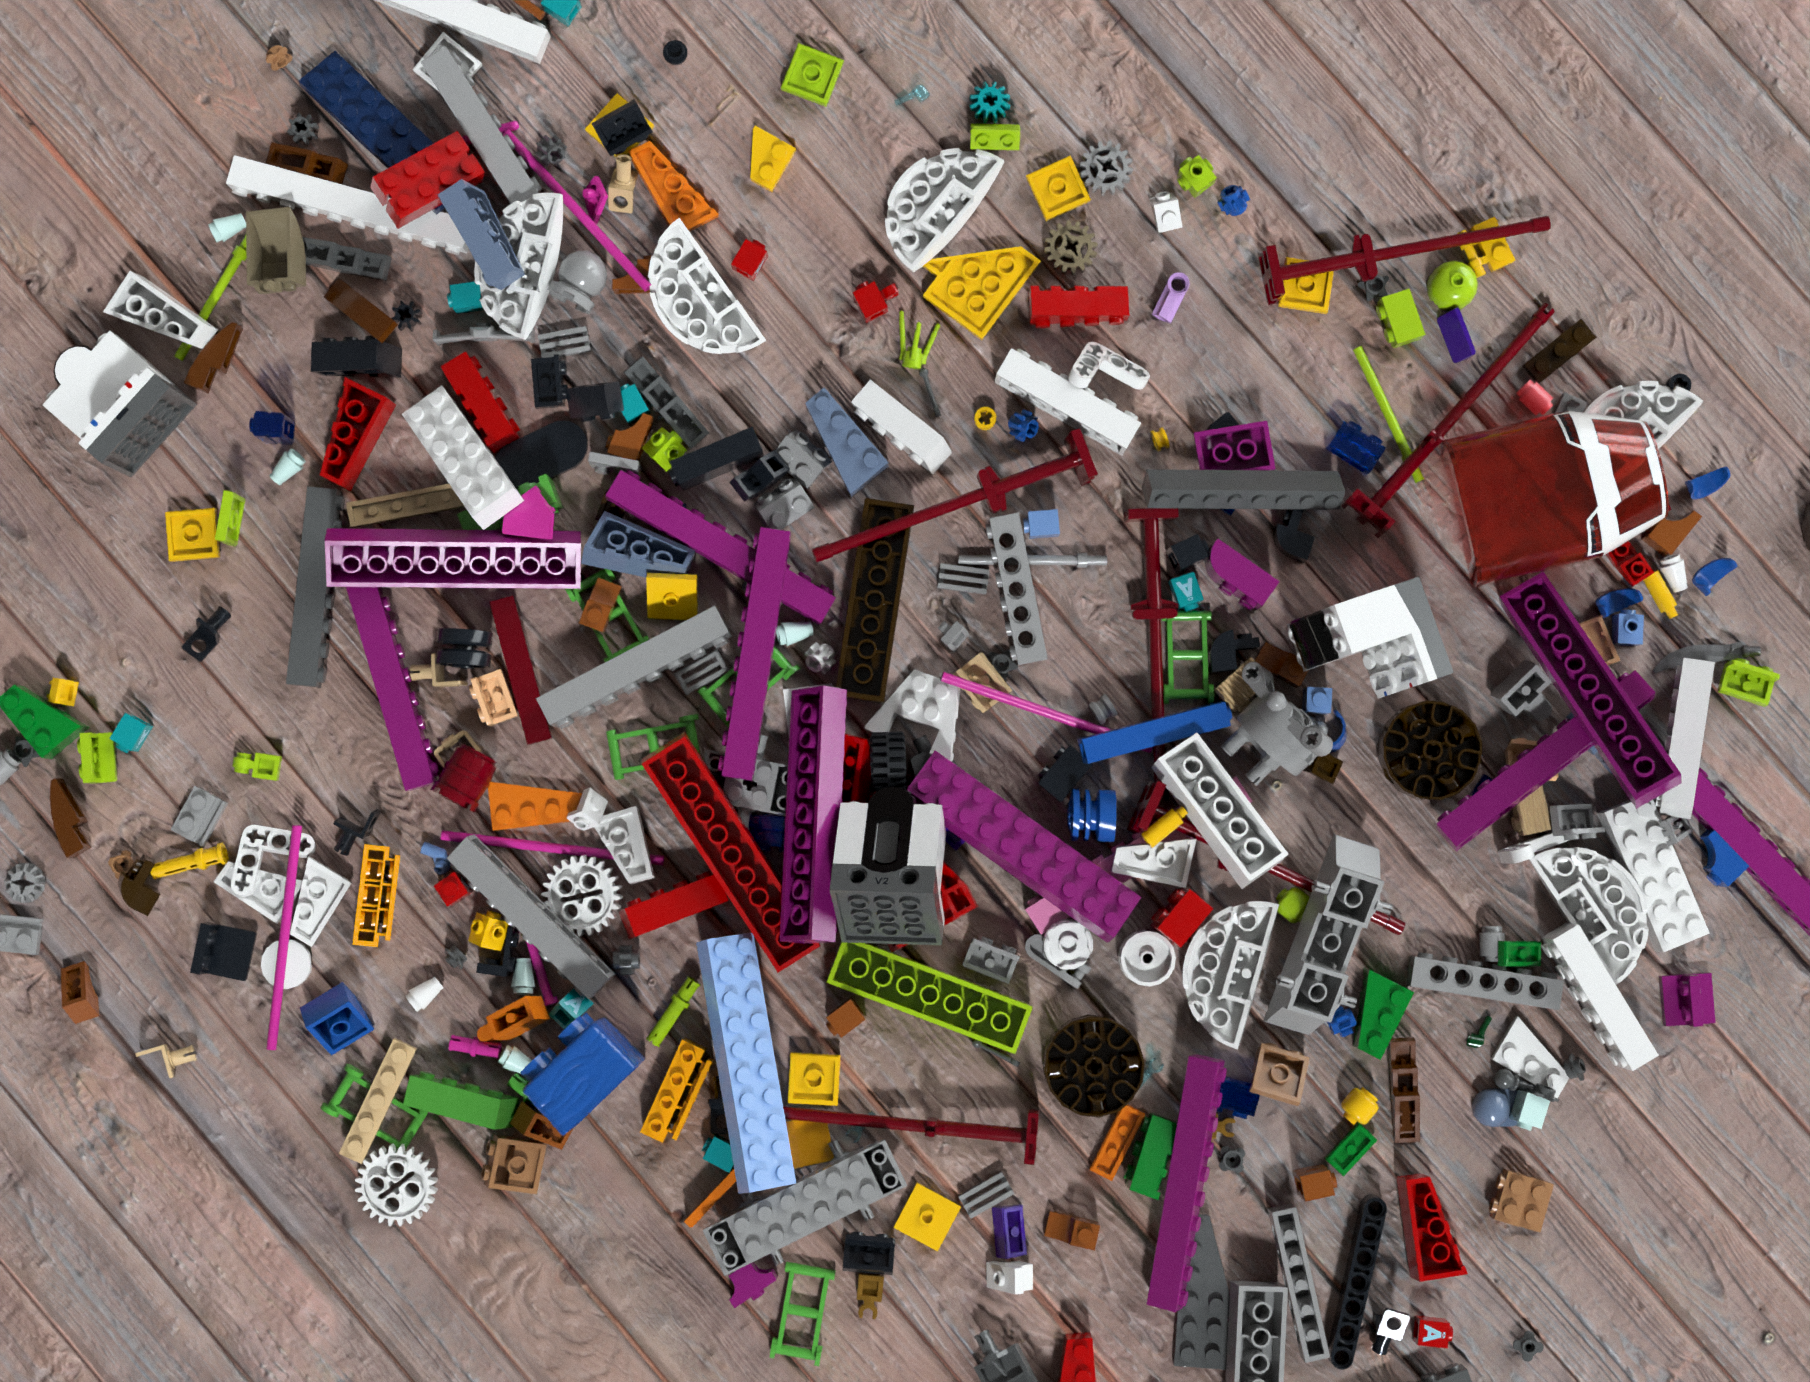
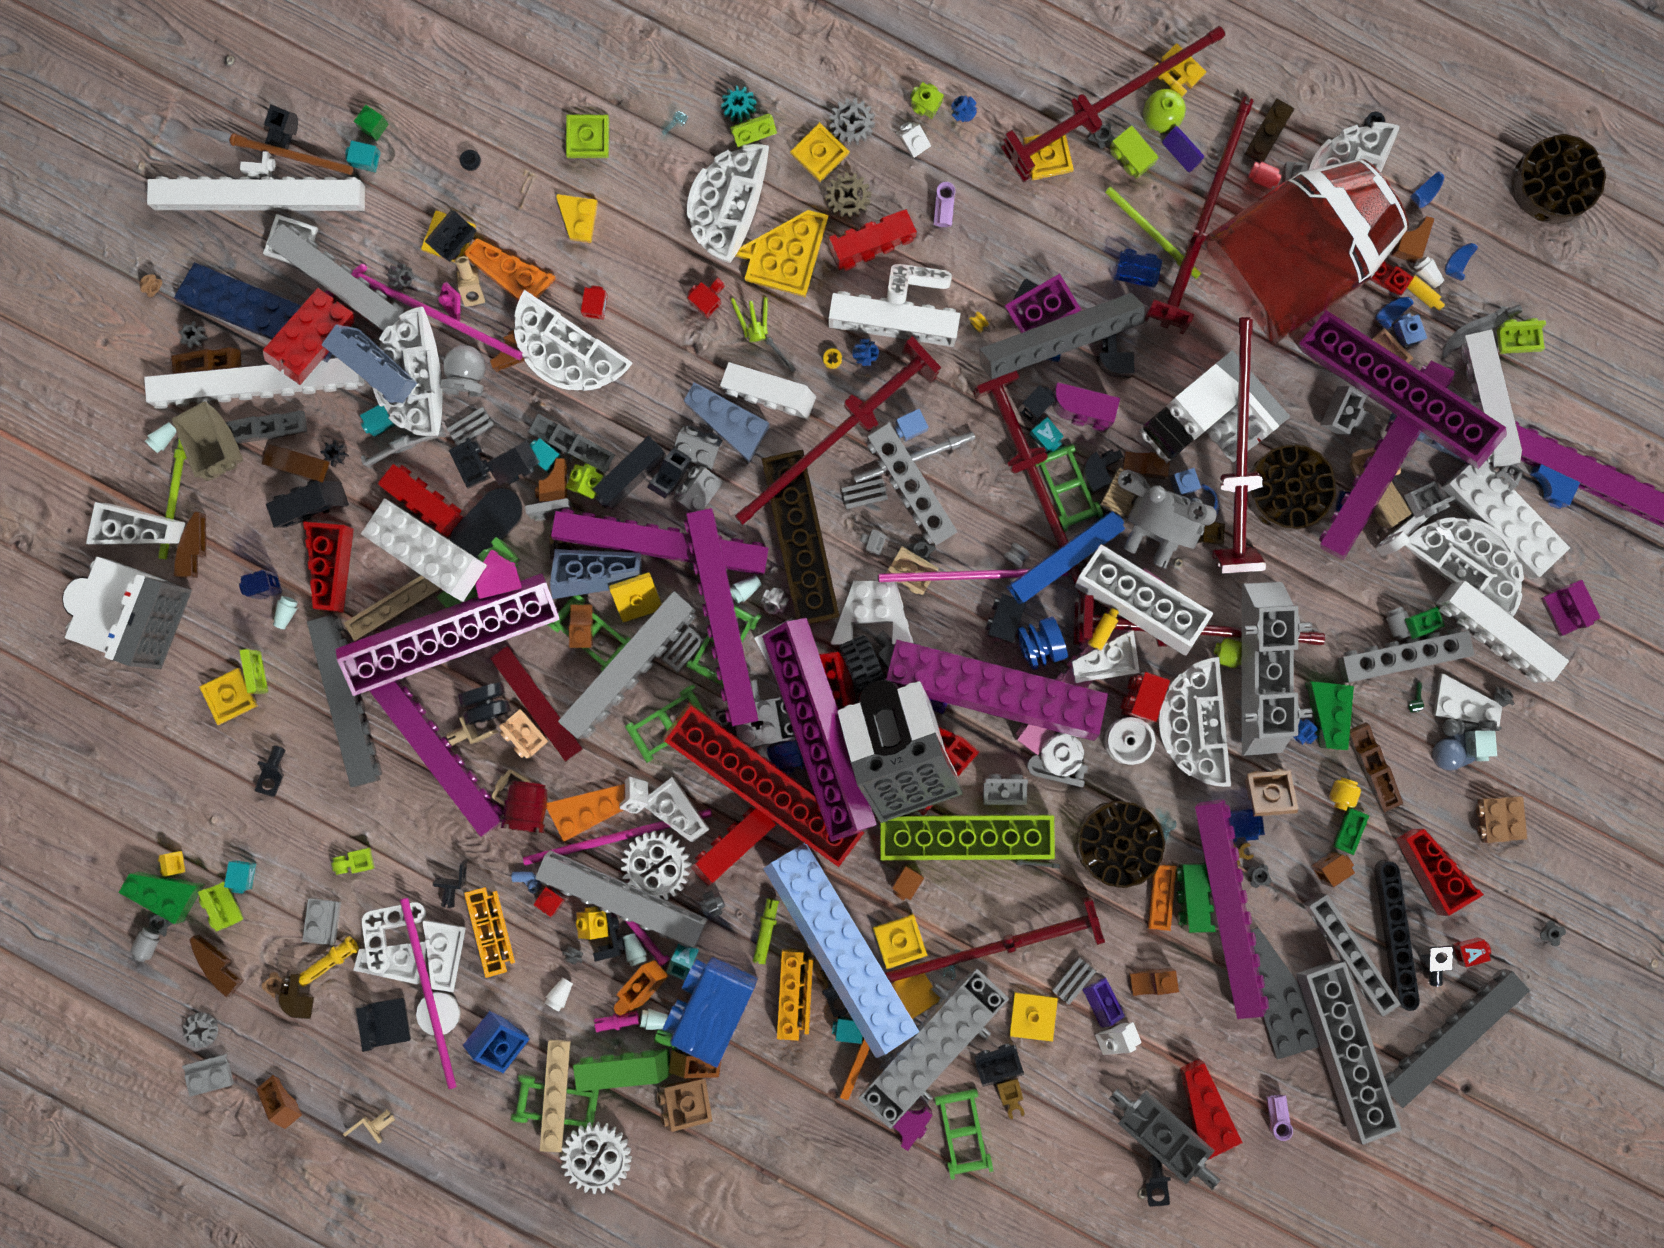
camera: 20 degrees left, 0 degrees up
none -> dark red piece [1213,317,1266,573]

